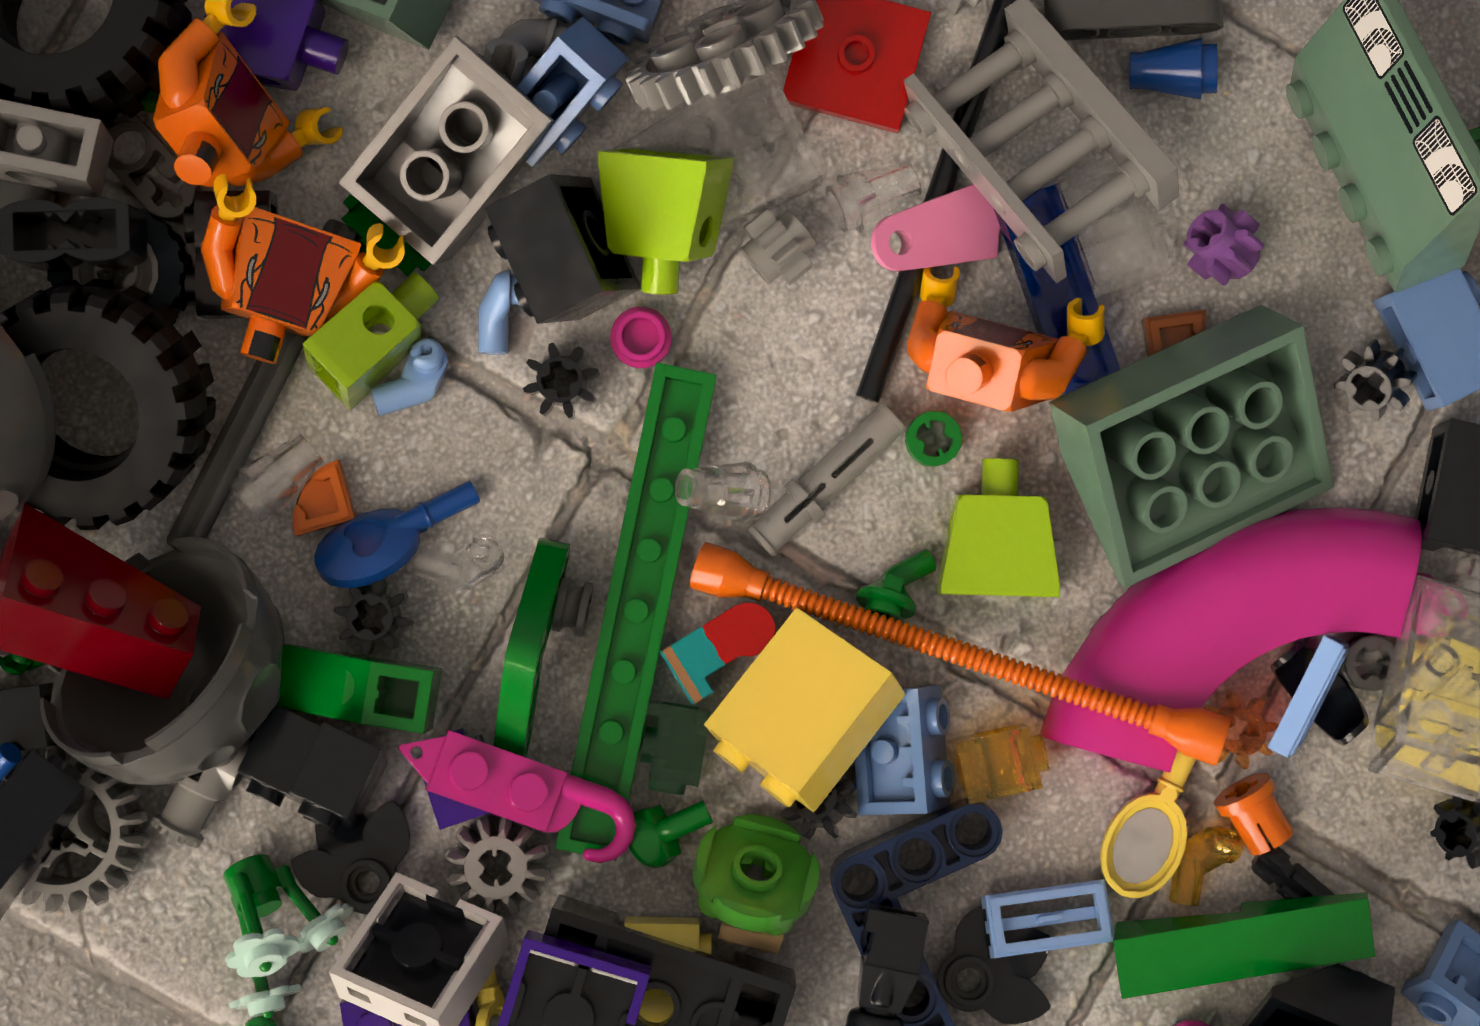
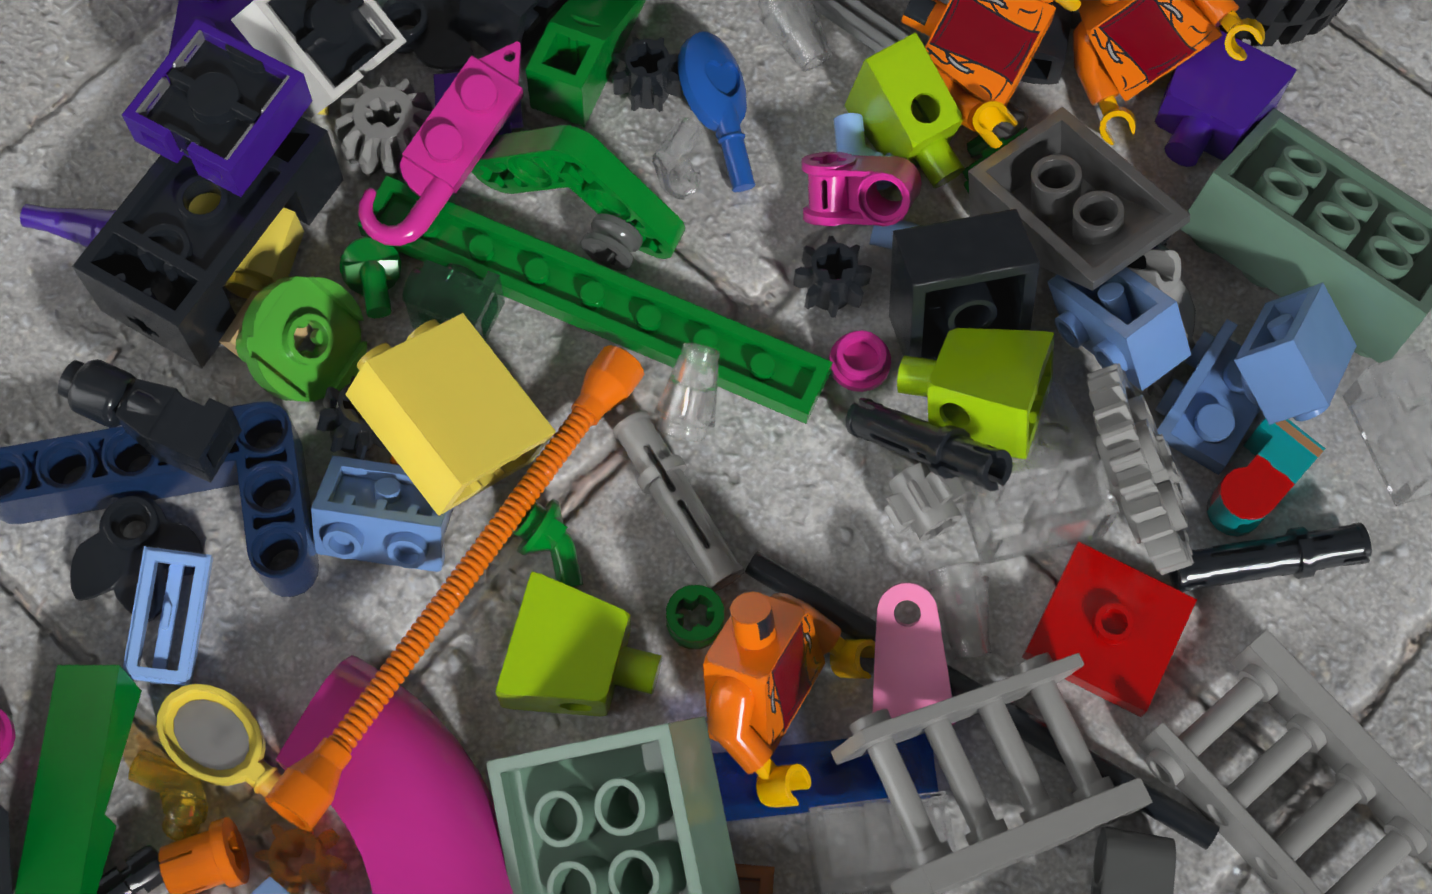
camera: 105 degrees right, 20 degrees down
orange tile [293,460,356,536] -> none
leg [660,603,775,705] -> none
clear yellow brick [951,723,1049,804] -> none
none -> dark pink piece [801,152,922,227]
none -> black pin [845,398,1013,491]

